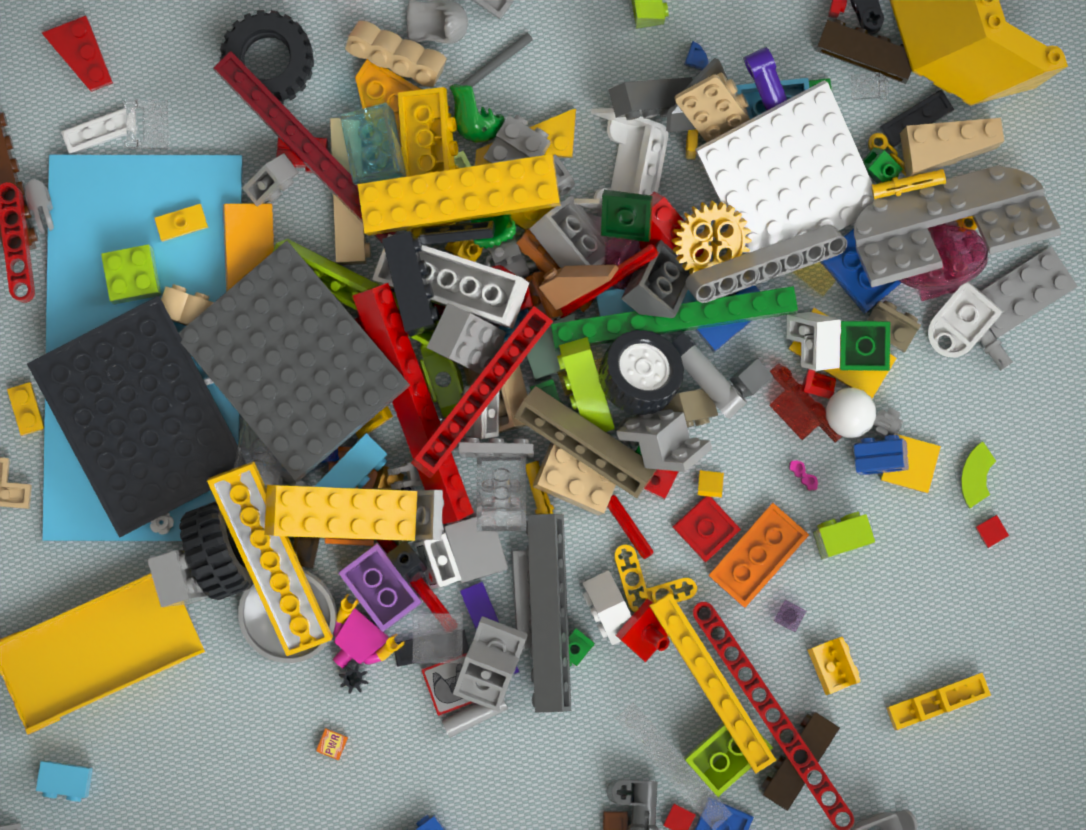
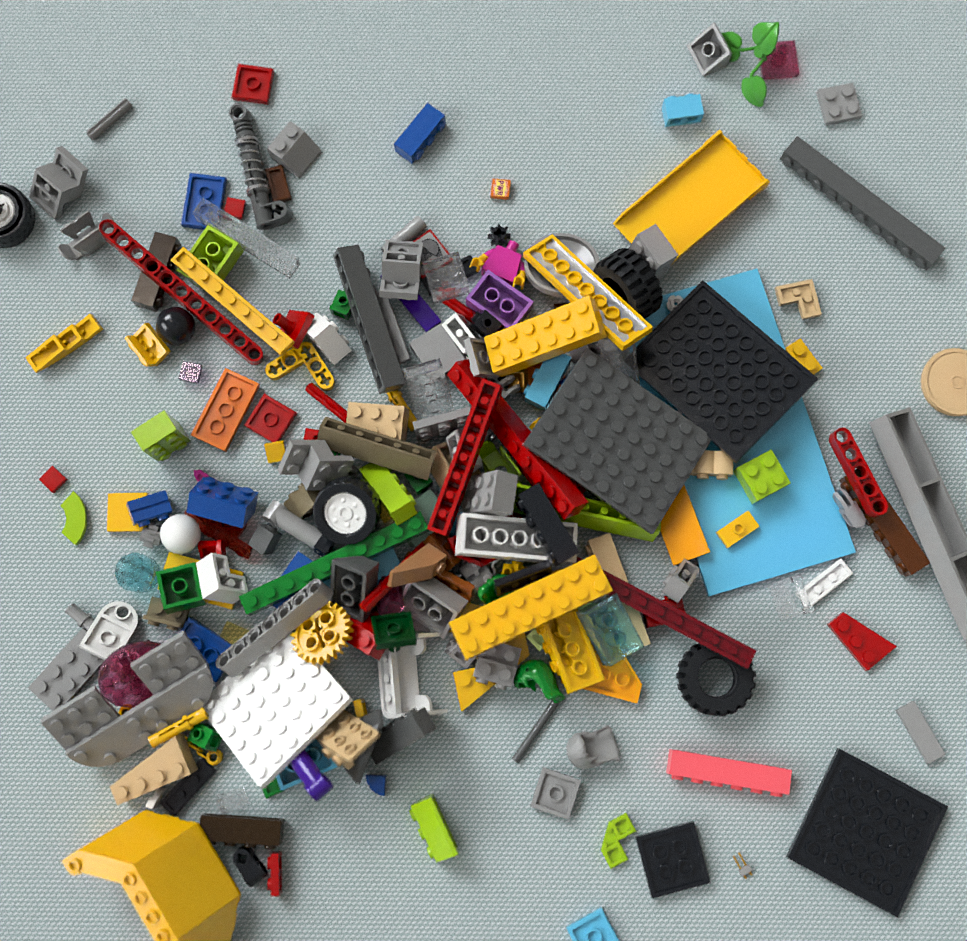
camera: 160 degrees right, 5 degrees down
tan brick [345,21,447,87] -> none
none -> clear light blue brick [115,552,160,593]
none -> white tile [146,787,166,809]
none -> black piece [156,307,195,345]
none -> blue brick [186,477,259,528]

